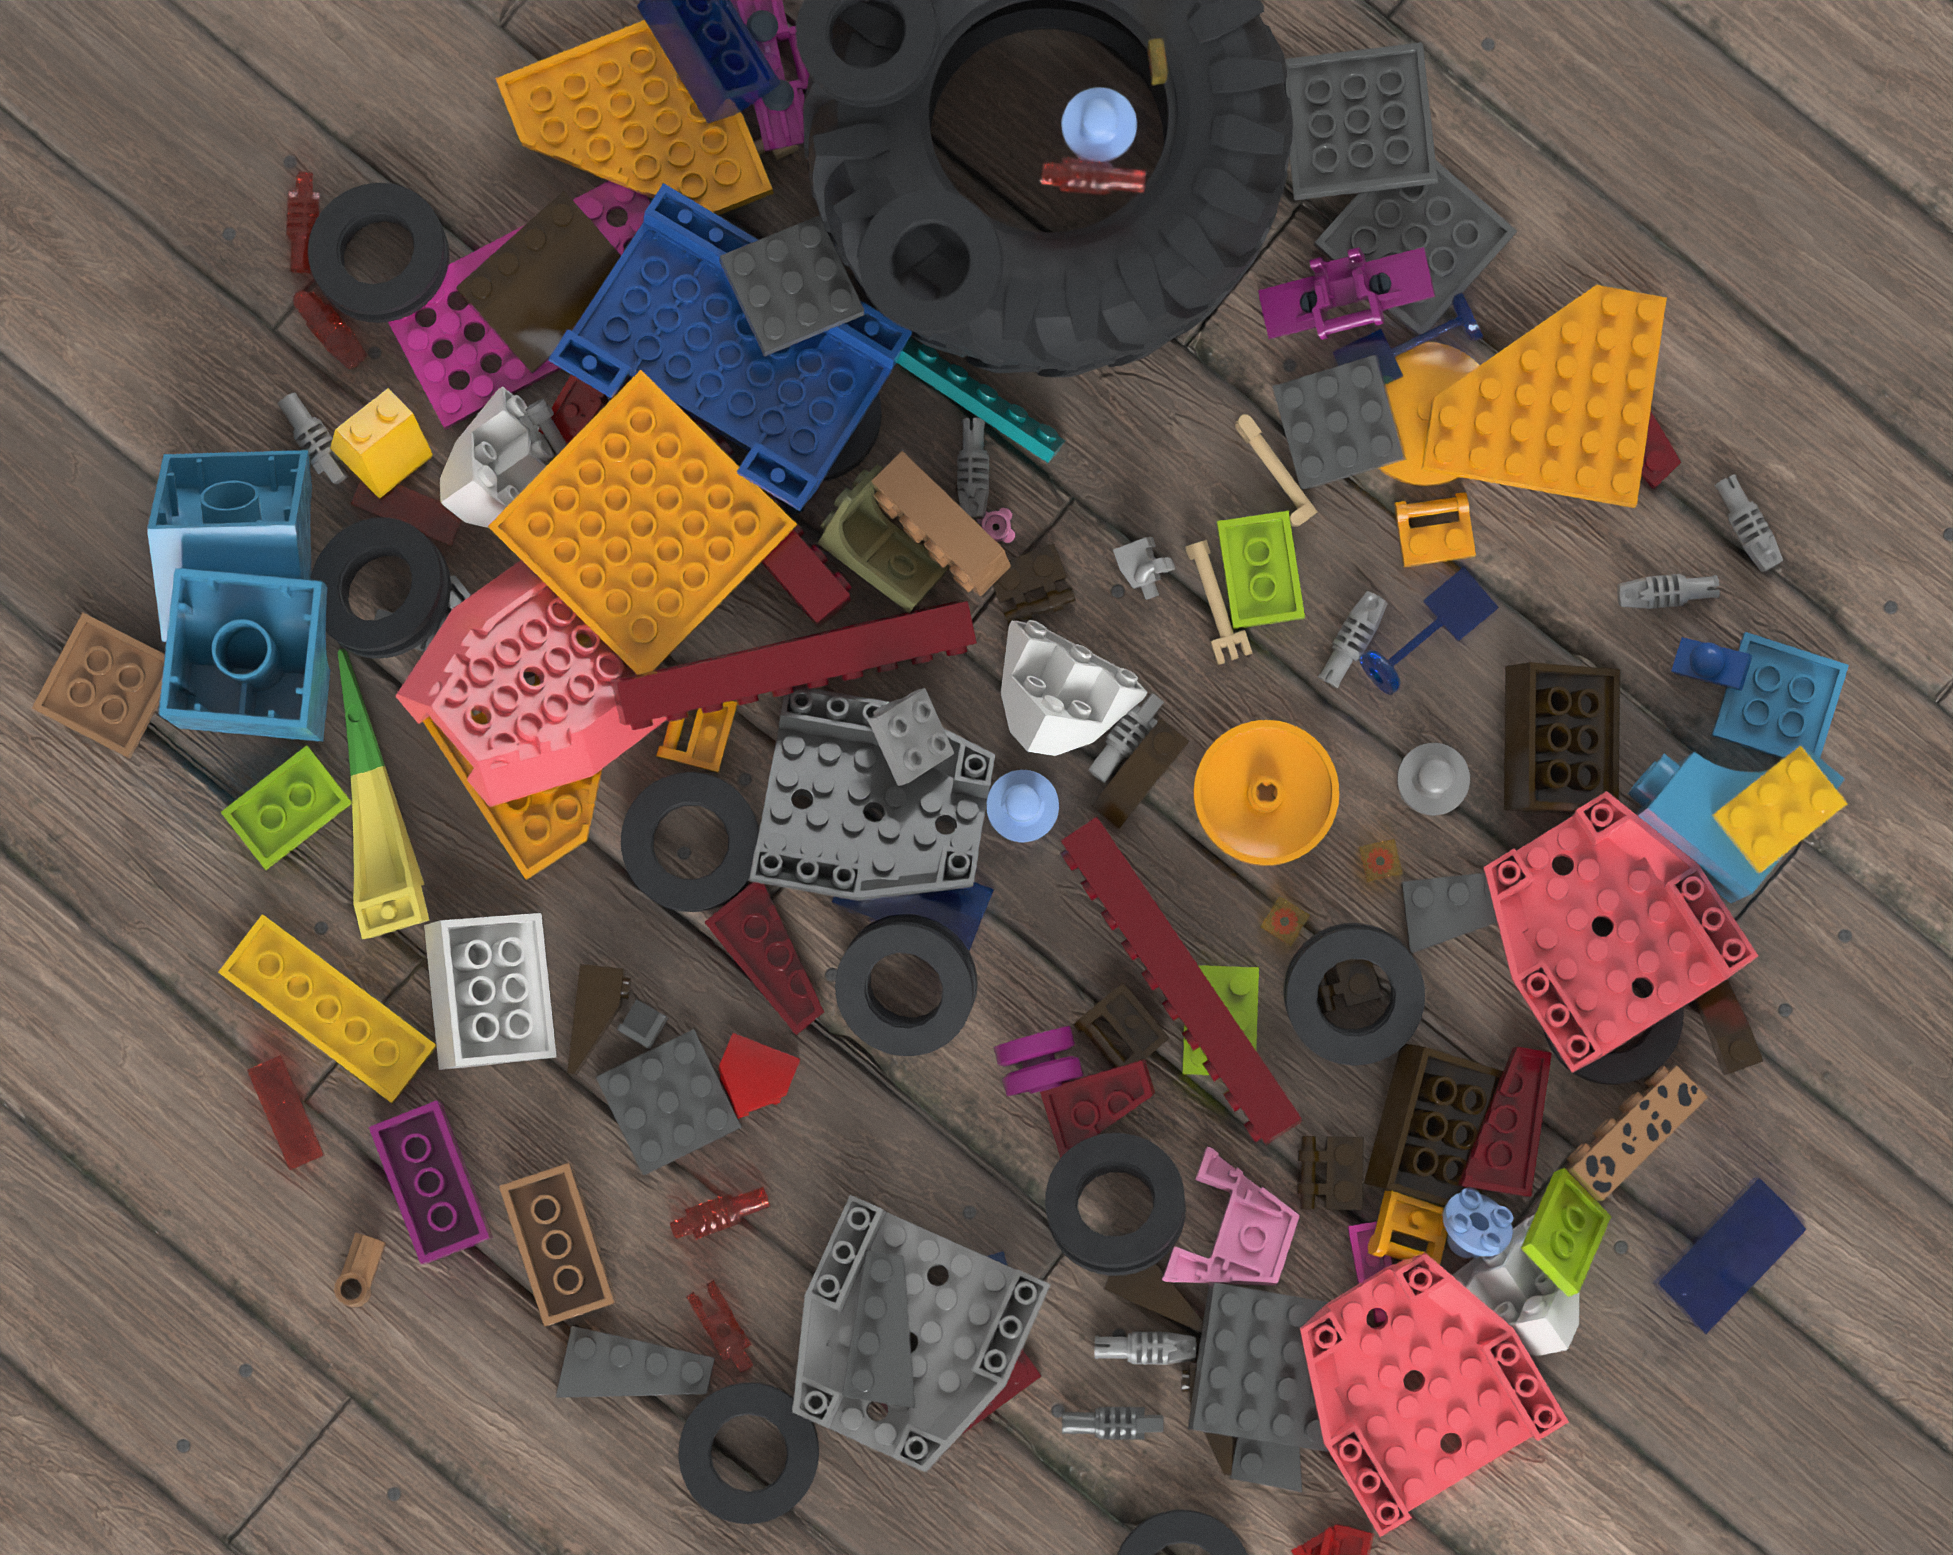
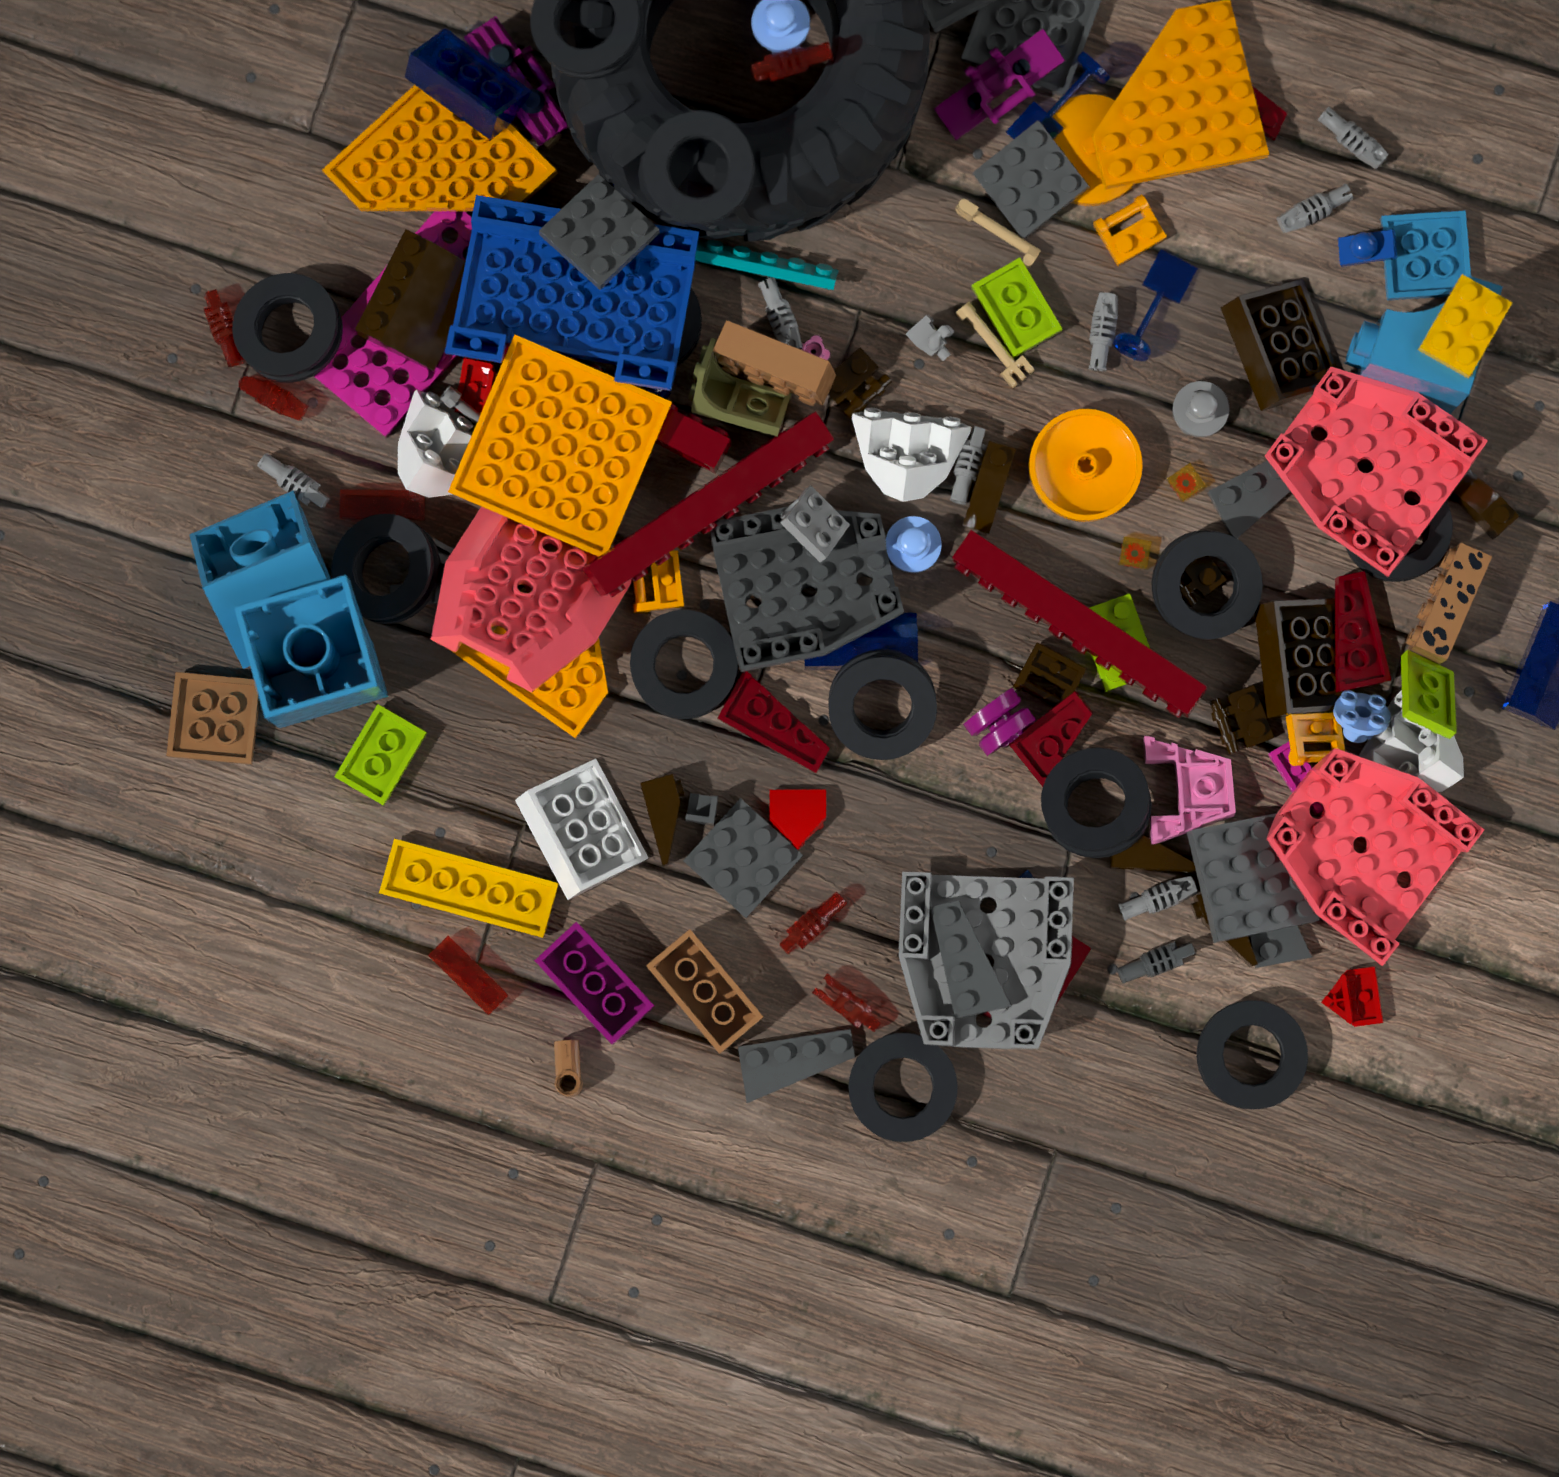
camera: 20 degrees left, 0 degrees up
yellow slope [330,388,433,499] -> none
light yellow plate [338,649,429,939] -> none

